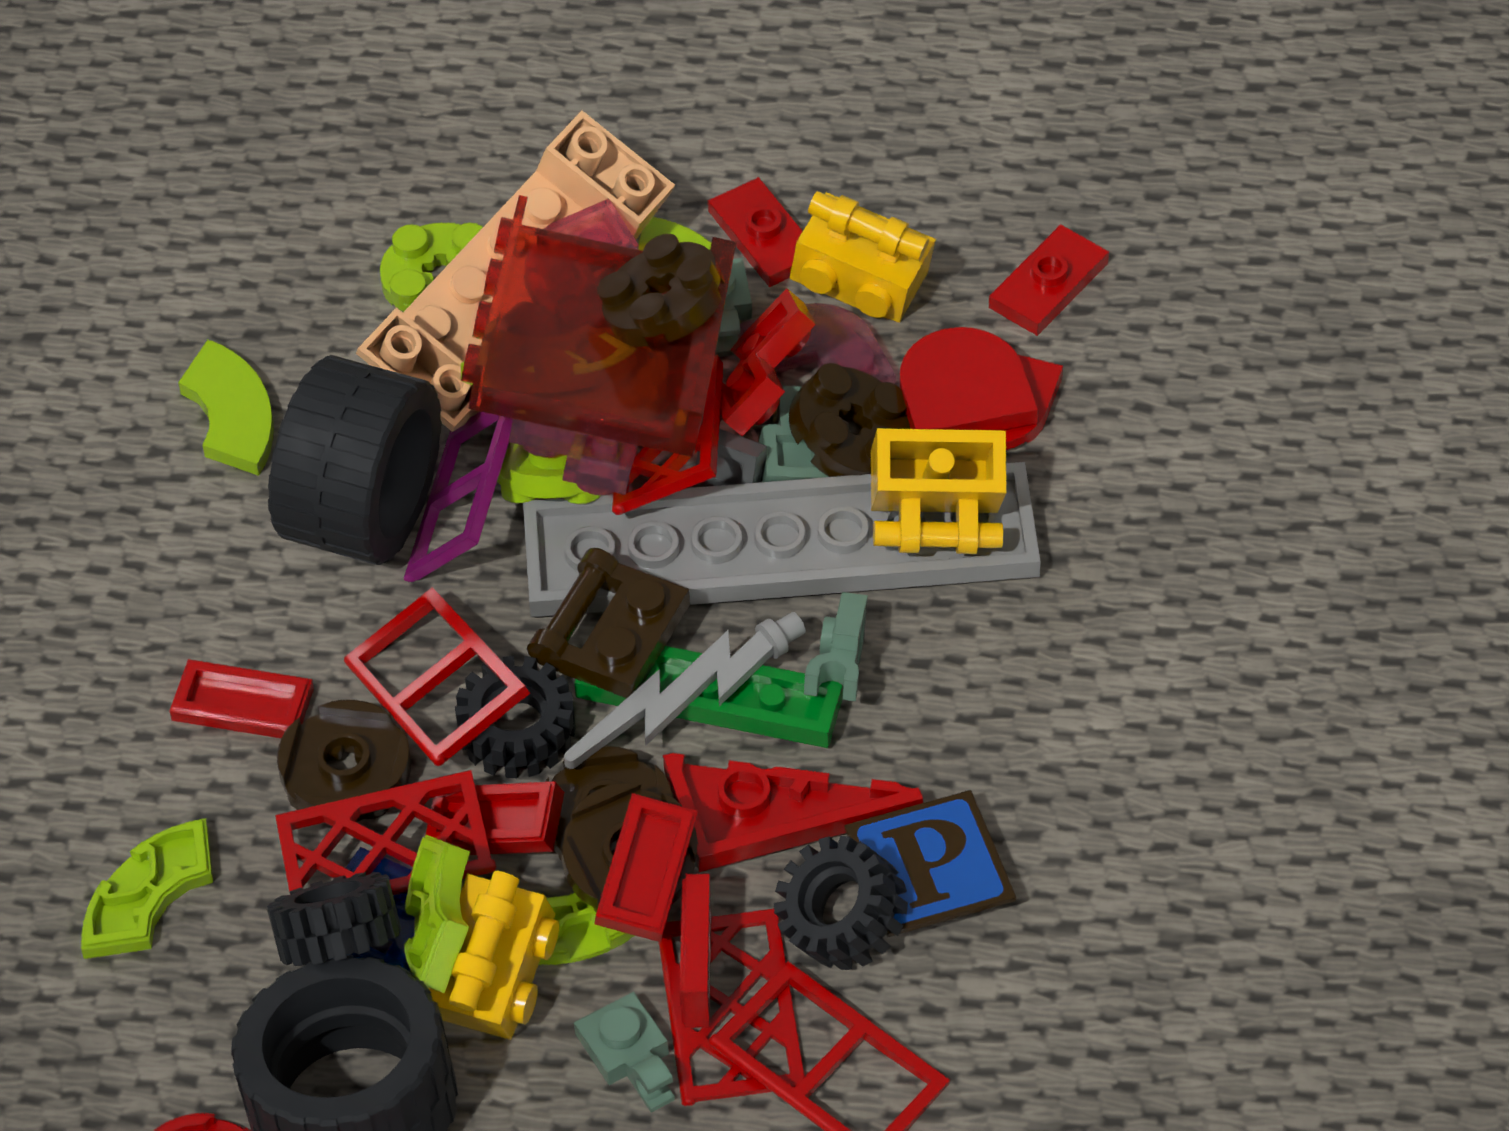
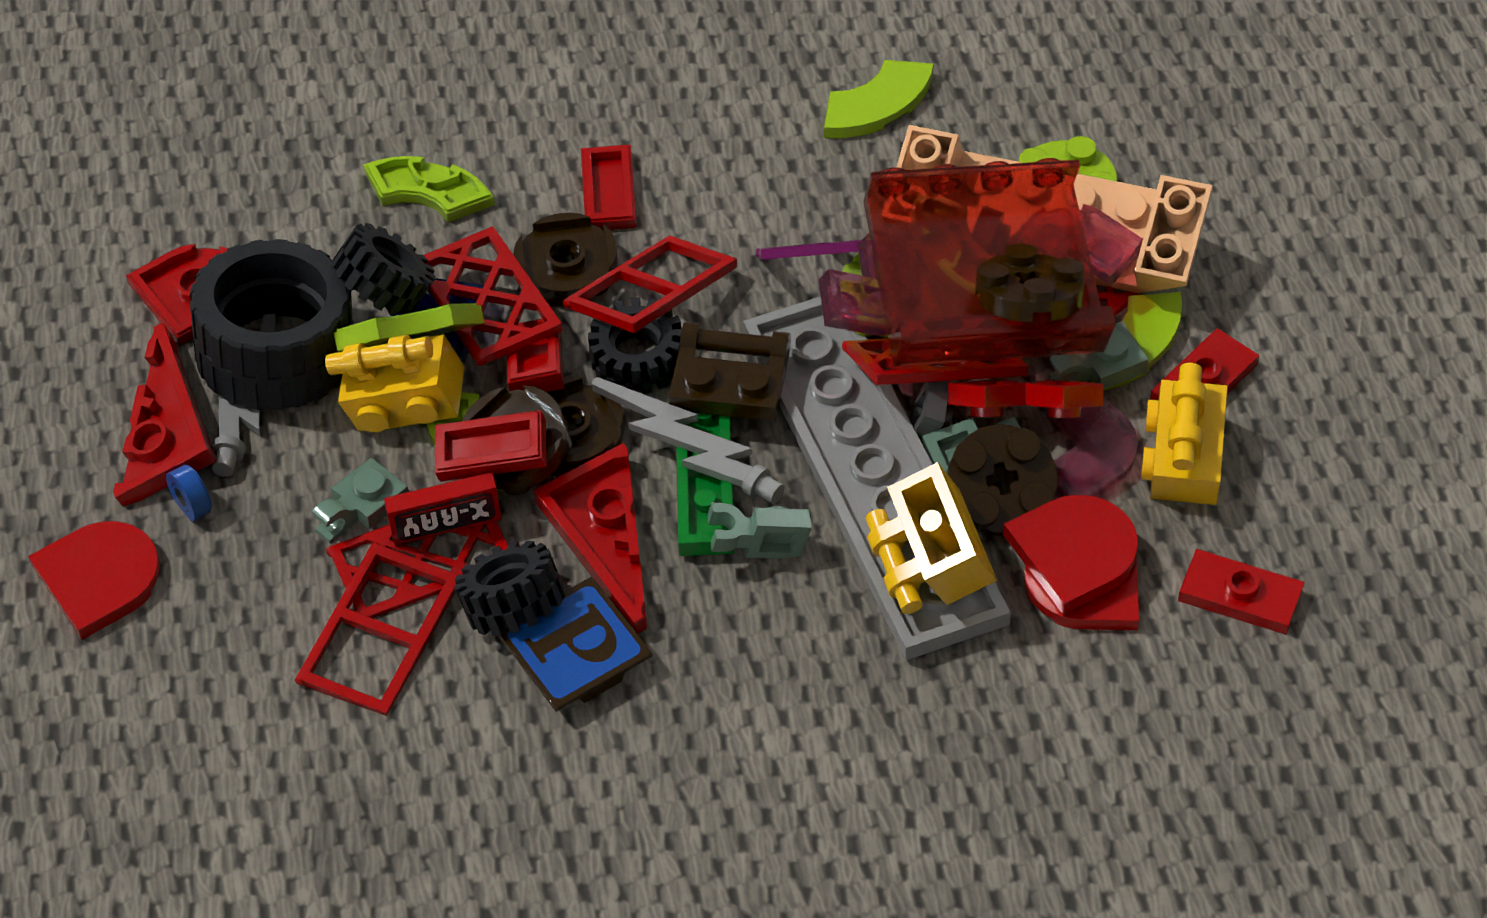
camera: 75 degrees right, 0 degrees up
black tyre [268,355,442,565] -> none

